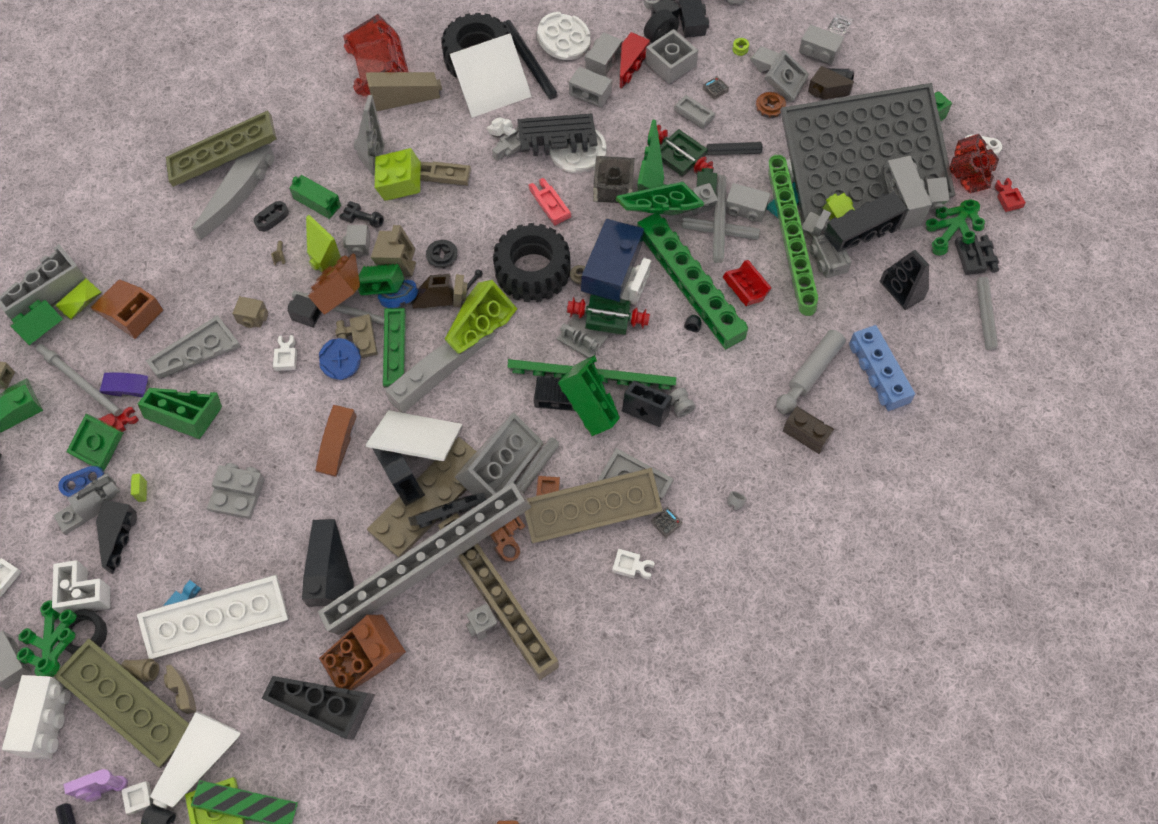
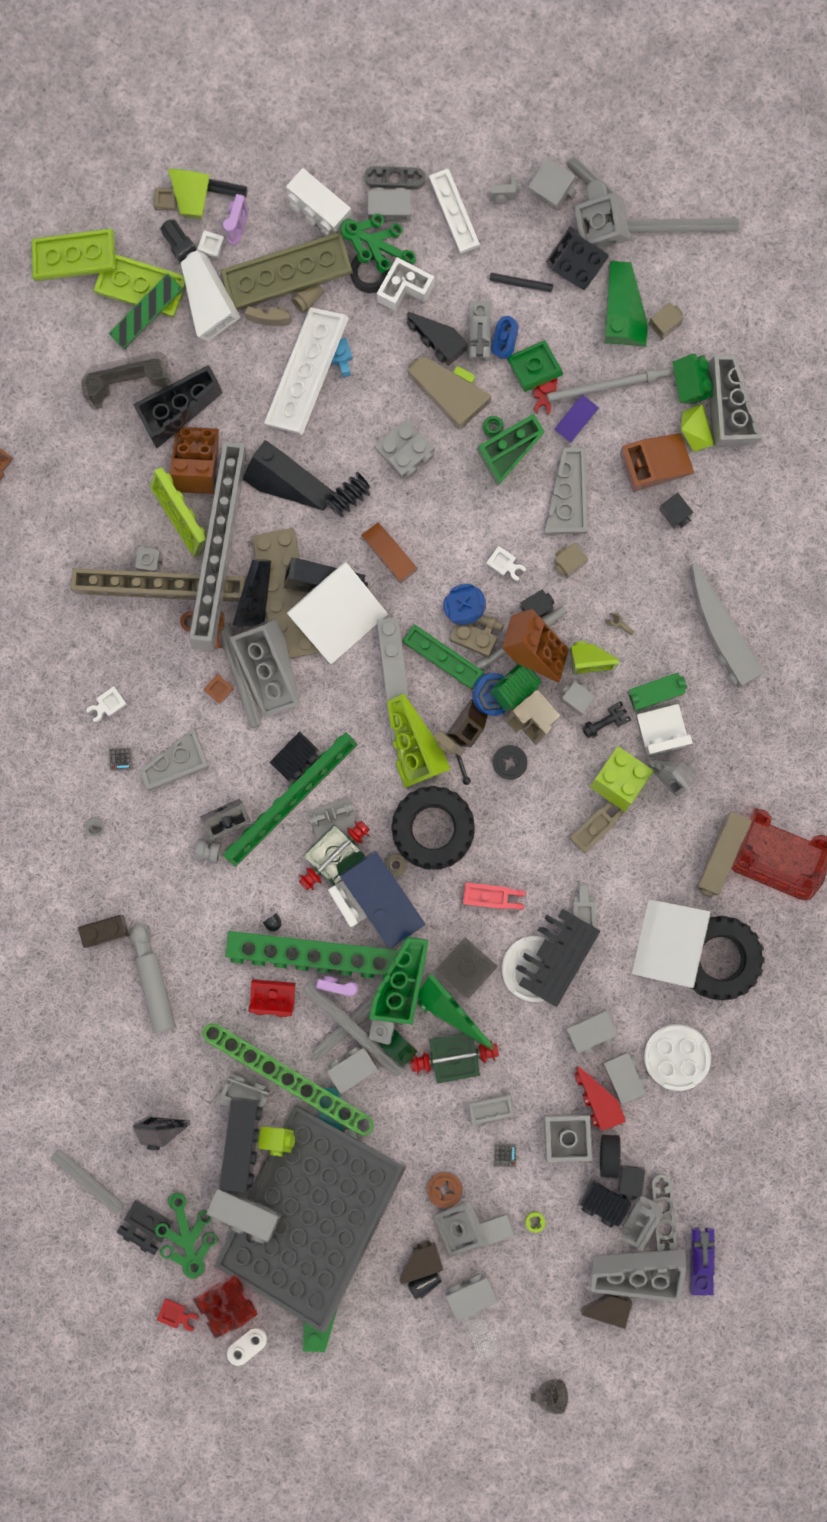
camera: 135 degrees right, 20 degrees up
olive plate [165,110,277,187] -> none
black beam [254,201,289,232] -> none
white plate [487,117,516,136] -> none
black axle [503,20,557,100] -> none
dark tan plate [525,468,663,544] -> none
green wedge [558,355,620,436] -> none
black axle [706,142,763,155] -> none
light grey bracket [802,210,831,237] -> none
medium blue brick [849,325,916,411] -> none
light grey brick [924,177,949,209] -> none
none -> clear smoke windscreen [81,352,173,410]
none -> lime plate [150,467,207,558]
none -> lavender plate [316,976,359,996]
none -> black piece [324,471,371,518]
none -> dark tan slope [408,356,491,430]
none -> green plate [483,416,504,437]
none -> black bar [489,273,553,293]
none -> white bracket [637,704,692,757]
none -> black brick [659,492,694,529]

